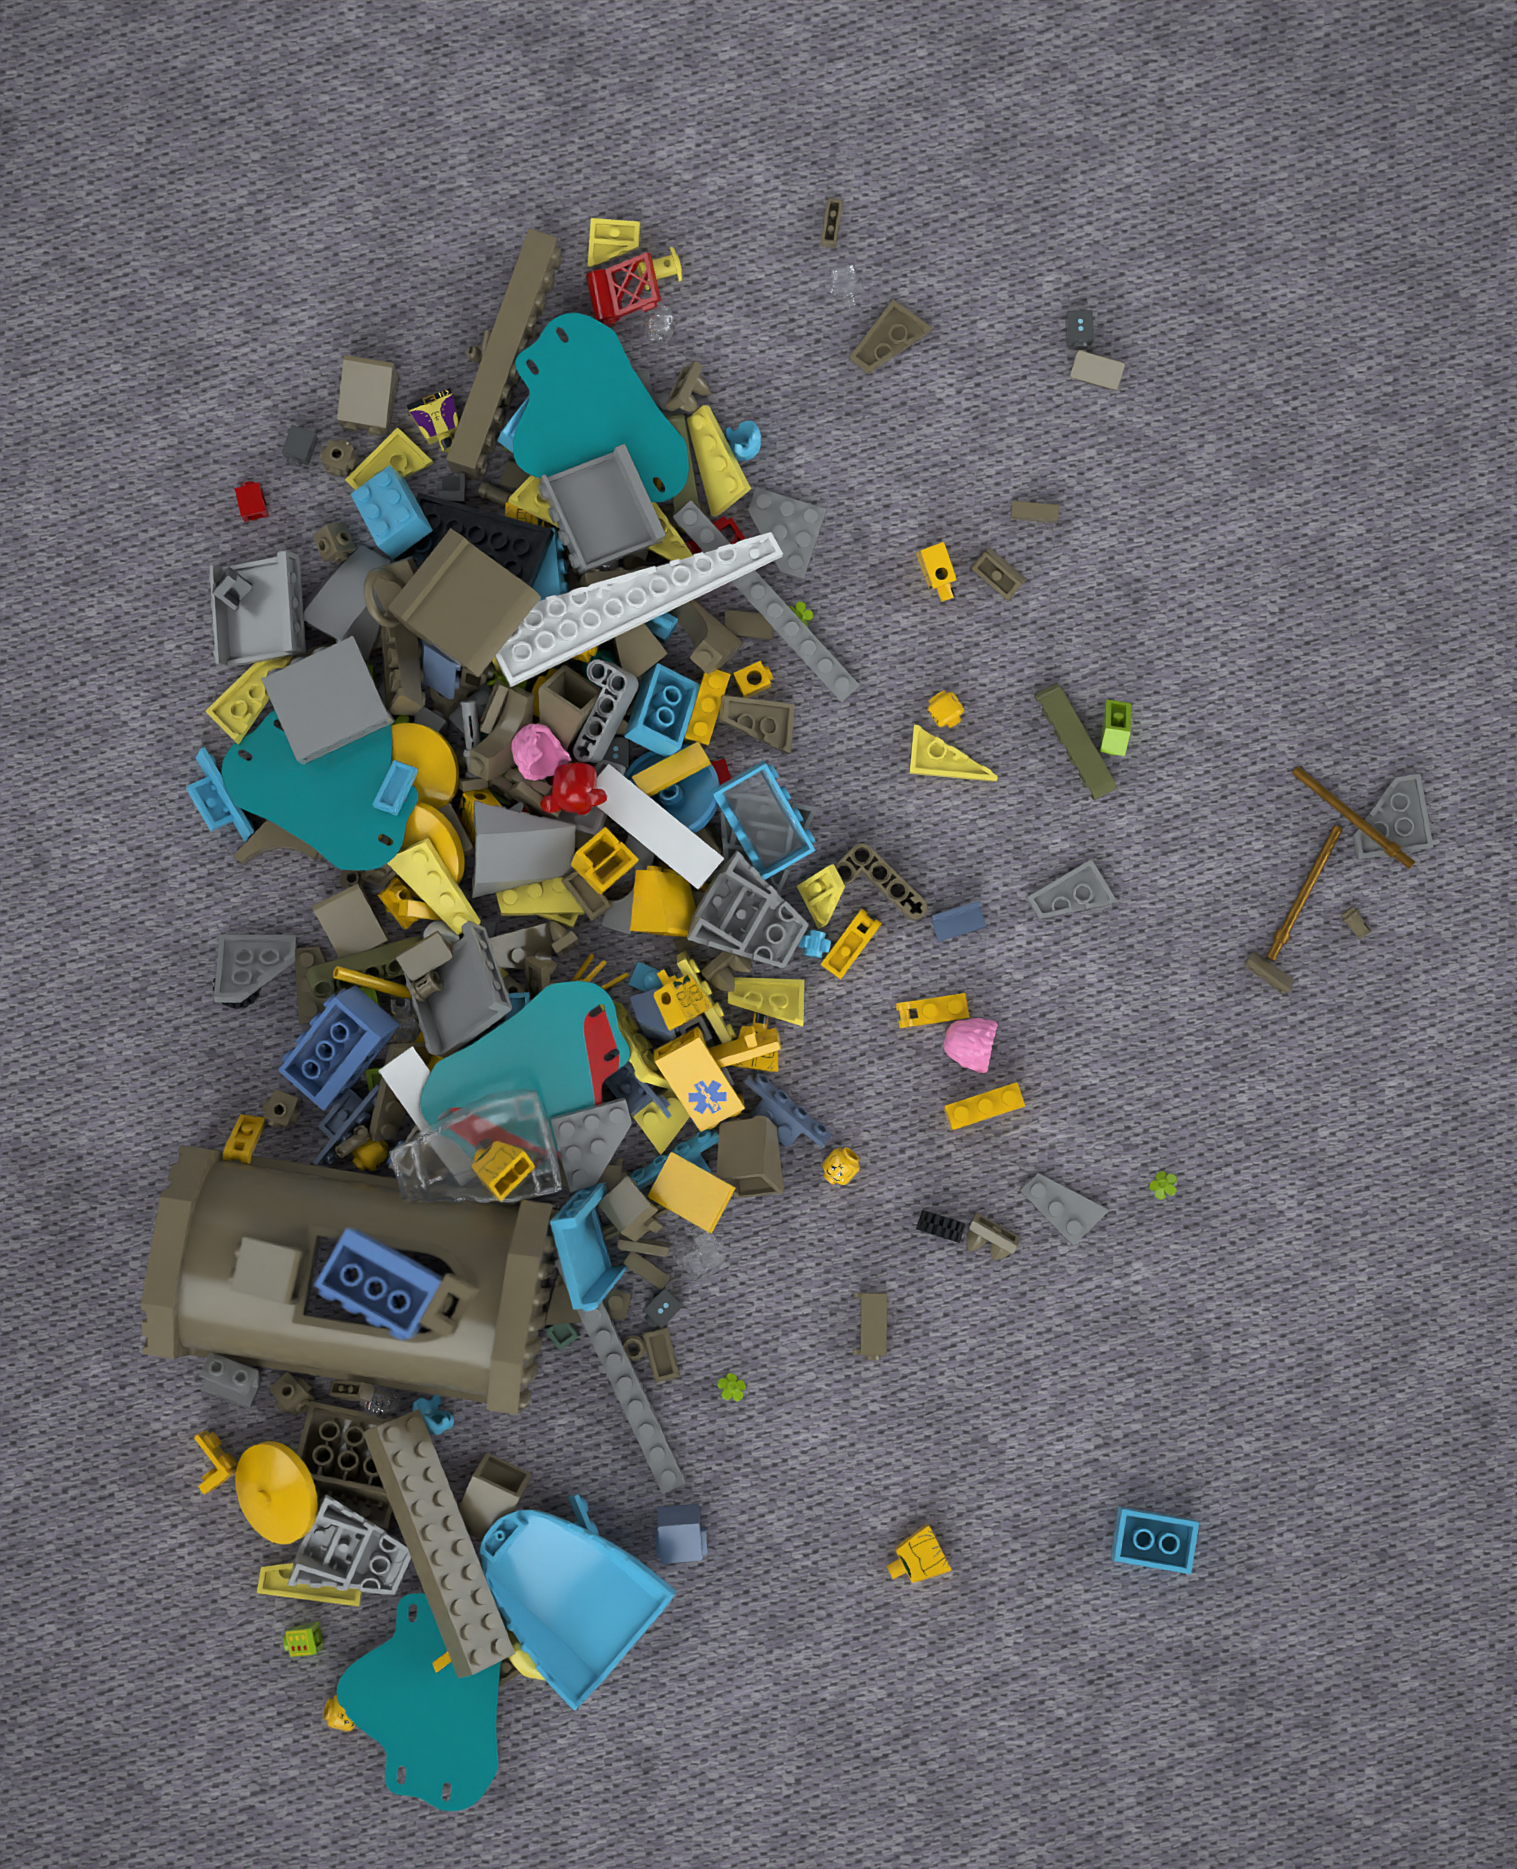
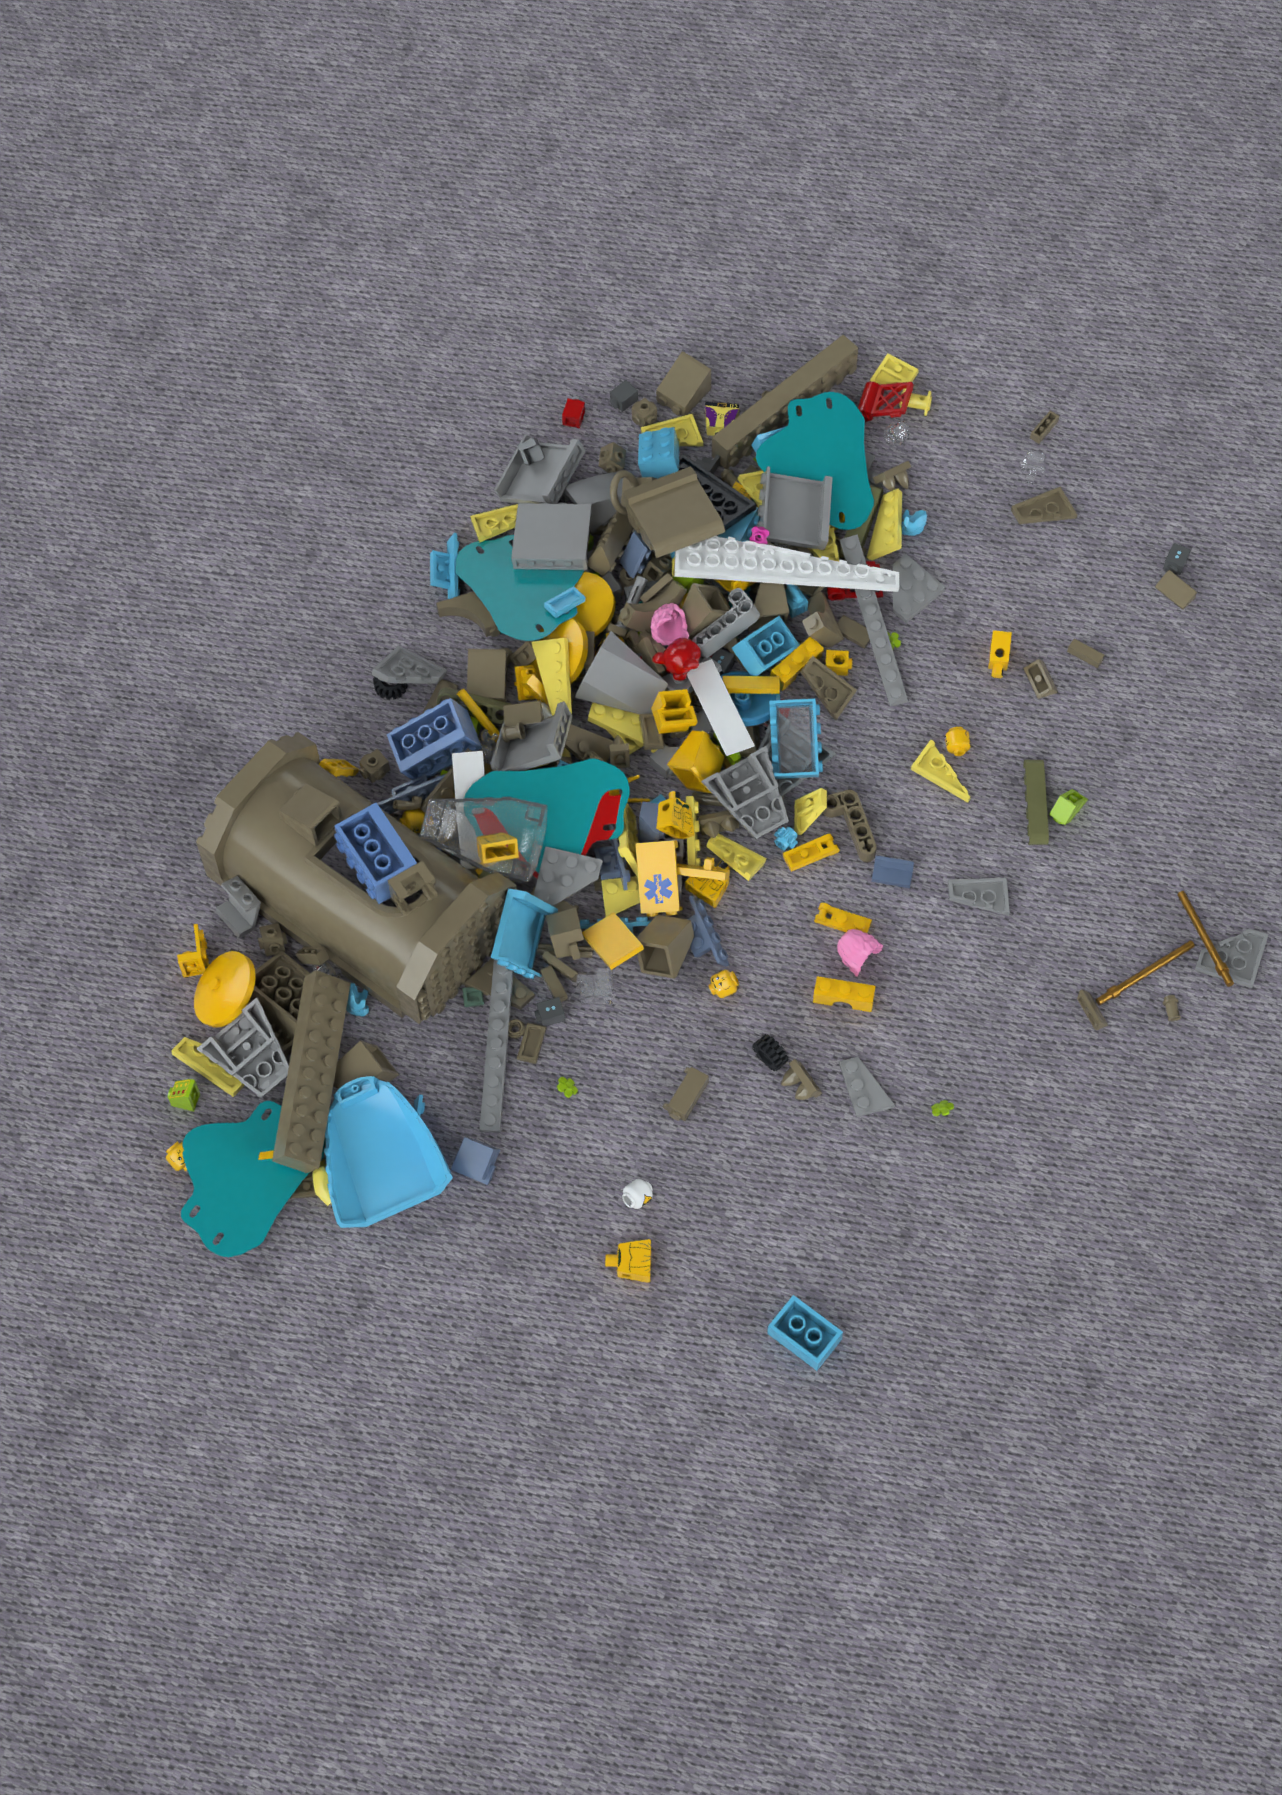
camera: 30 degrees right, 20 degrees down
none -> white head [622,1179,653,1209]
none -> dark pink plate [749,526,770,544]

